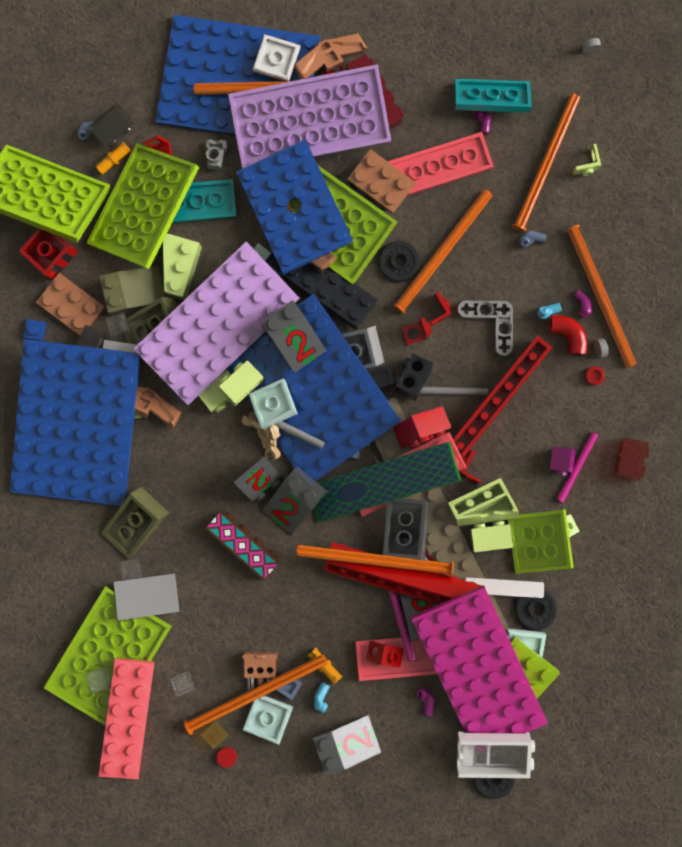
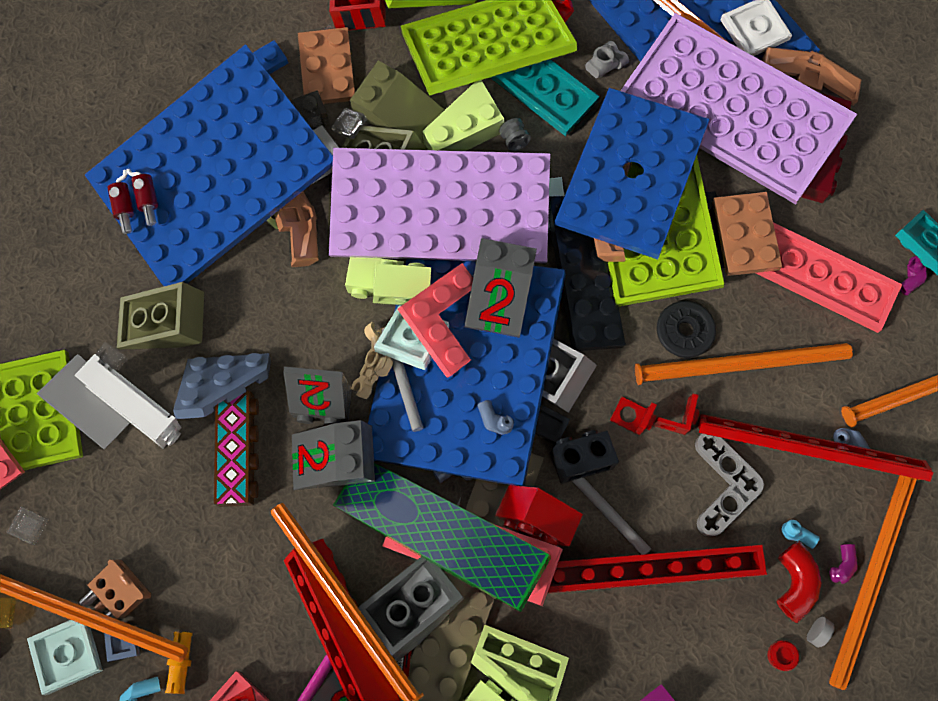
camera: 45 degrees right, 10 degrees down
red bracket [459,449,482,484] -> none
none -> white door [74,354,182,449]
none -> dark red piece [107,169,158,234]
none -> sand blue plate [173,353,271,419]
none -> coral plate [398,263,473,378]
none -> sand blue arm [477,400,514,435]
none -> dark grey wheel [499,118,531,151]
none -> red tile [698,414,934,482]

